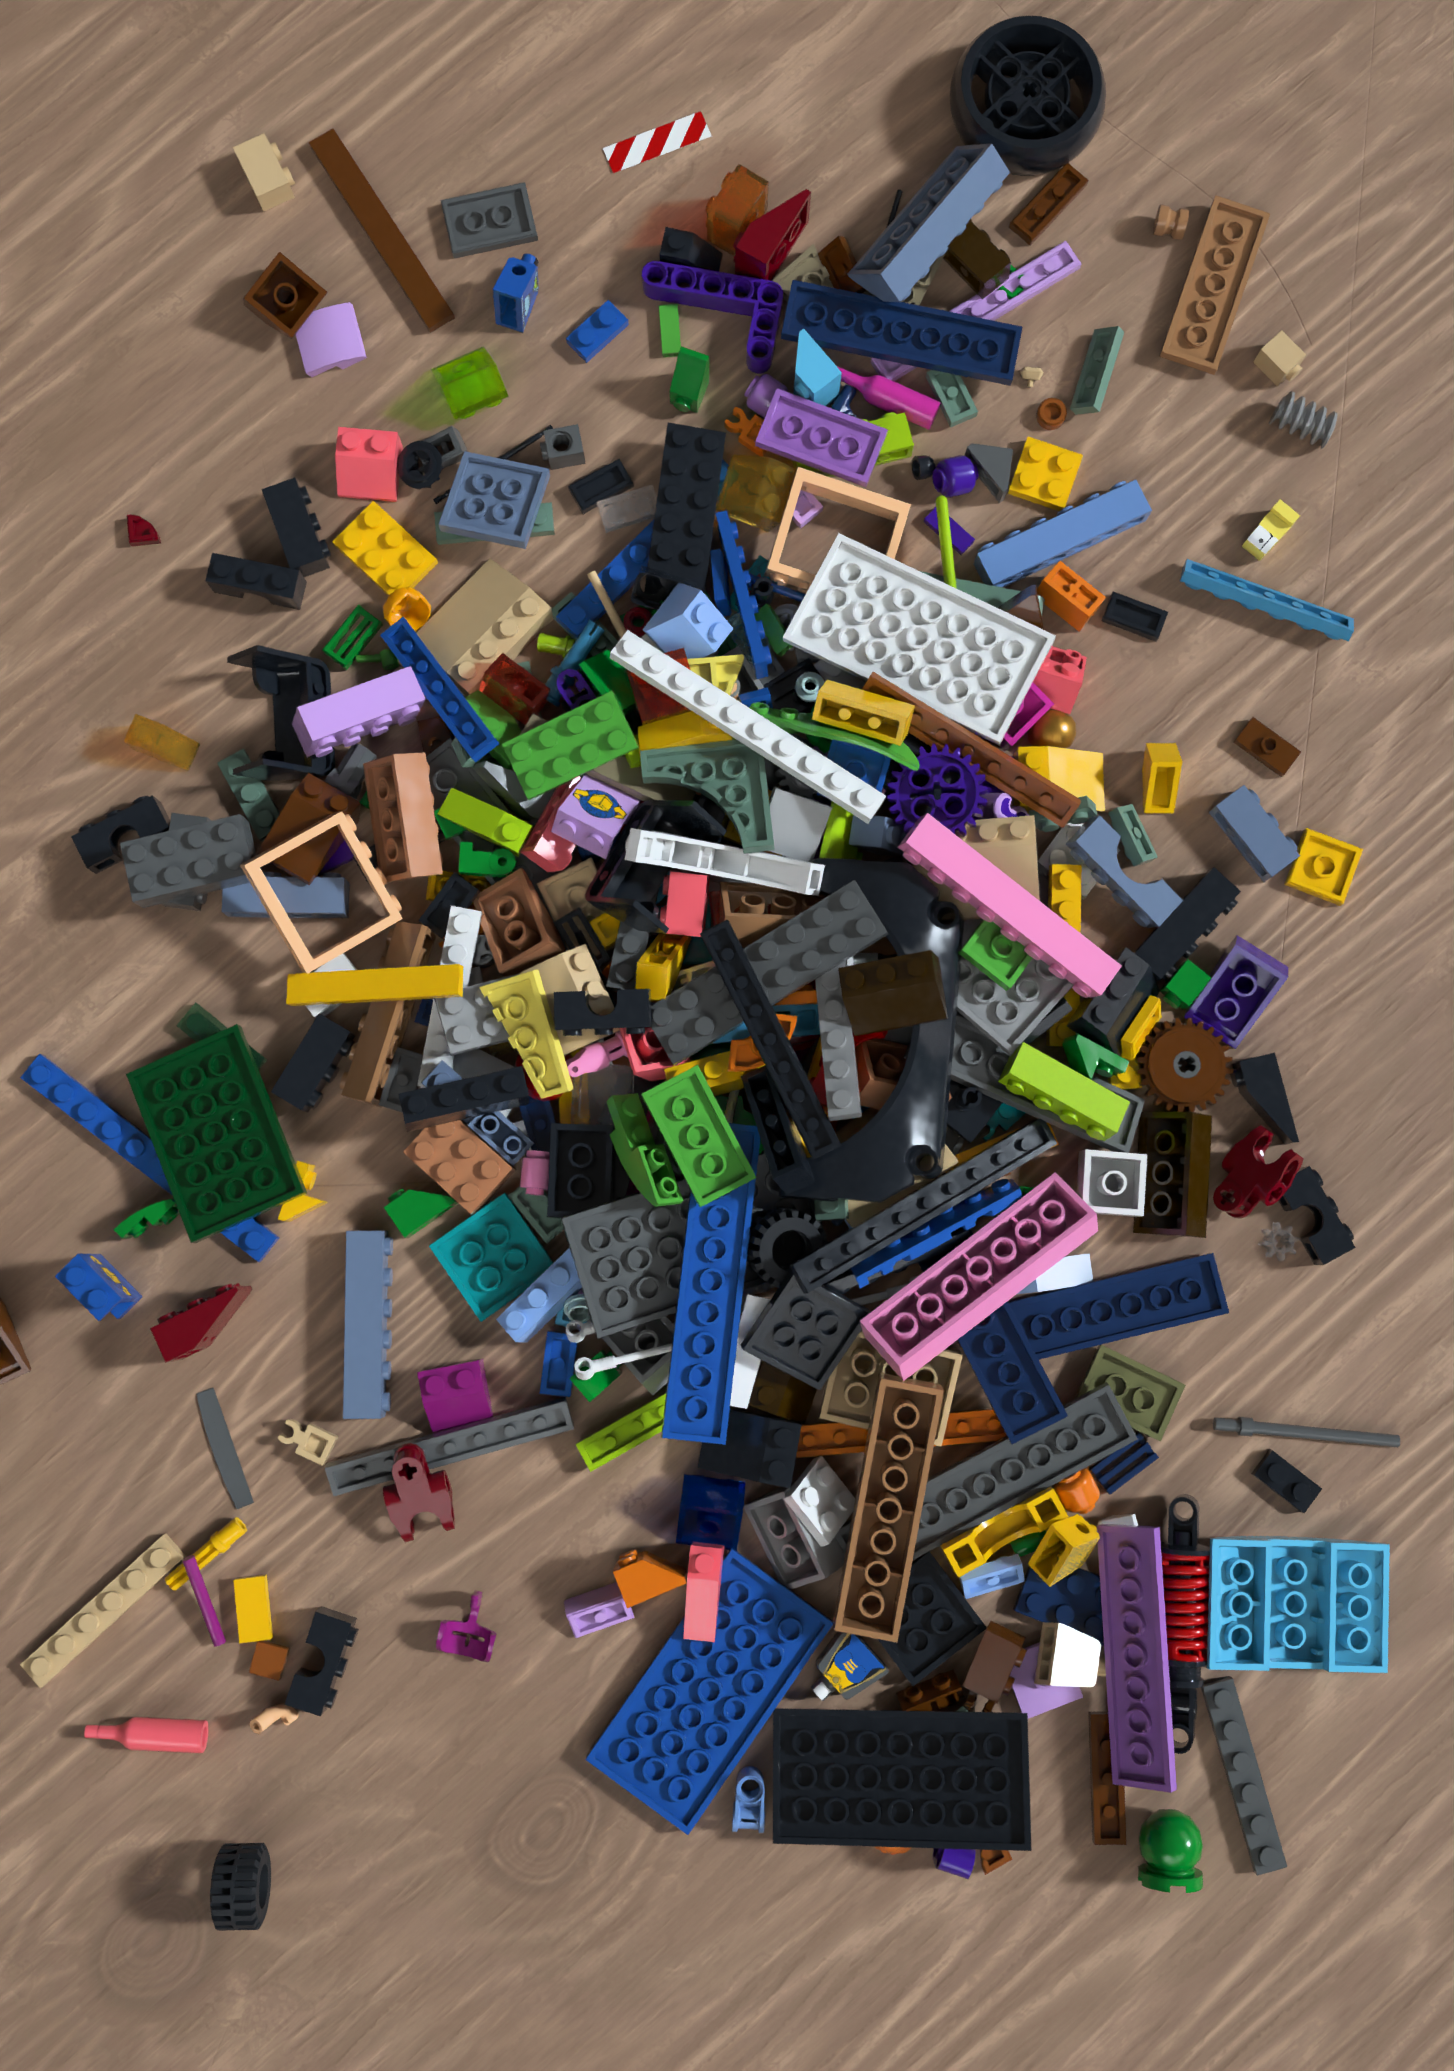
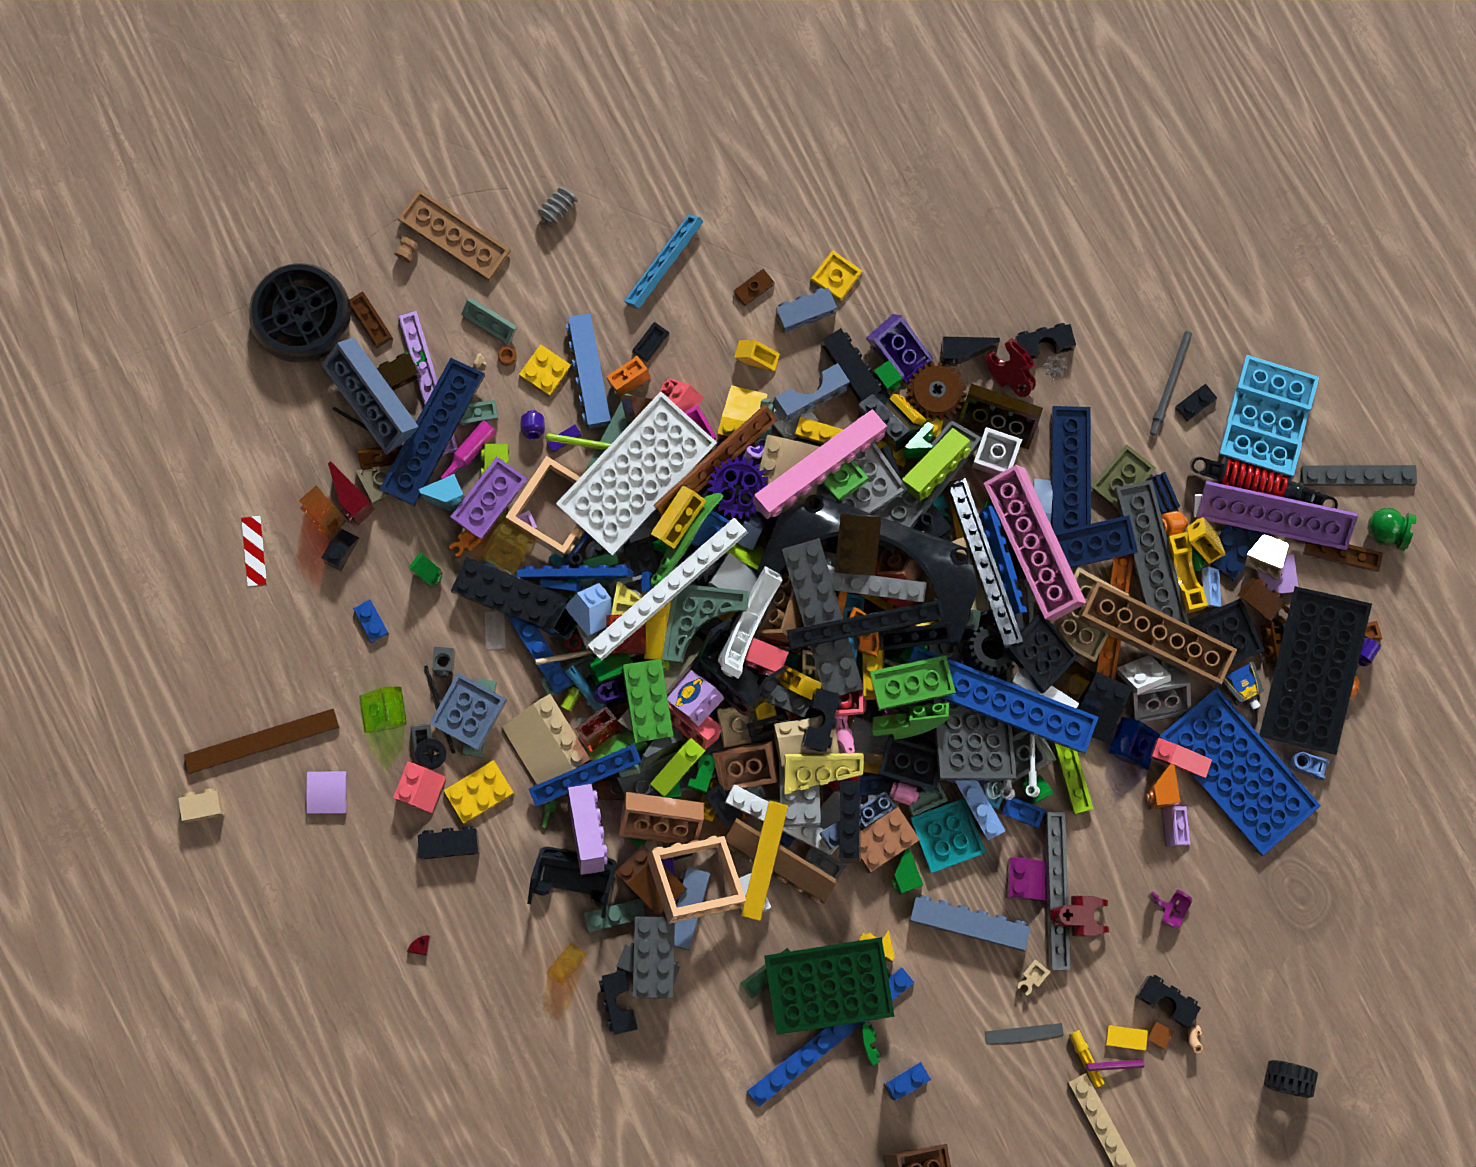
camera: 75 degrees left, 5 degrees down
coral piece [84,1717,208,1753] -> none
dark red slope [150,1283,252,1363] -> none
black arch [205,553,307,610] -> none
reddish brown slope [243,252,328,339] -> none
black brick [271,1013,355,1113] -> none
green tile [322,605,383,671] -> none
dark grey piece [324,743,377,800] -> none
light orange hair [383,587,431,632] -> none
dark grey tile [440,182,538,259] -> none
blue torso [493,254,539,333] -> none
black tile [568,459,634,514] -> none
dark purple beam [642,261,783,374] -> none
bright green piece [659,304,681,357] -> none
medium lavender head [744,374,788,419] -> none
light aqua plate [795,672,825,702] -> none
dark blue arm [832,385,857,418] -> none
black hinge [912,455,936,480] -> none
dark grey slope [964,443,1013,503] -> none
pearl gold hair [1027,709,1076,749] -> none
sand green plate [1108,804,1158,866] -> none
light yellow leg [1242,499,1300,561] -> none
tan brick [1253,330,1306,387] -> none

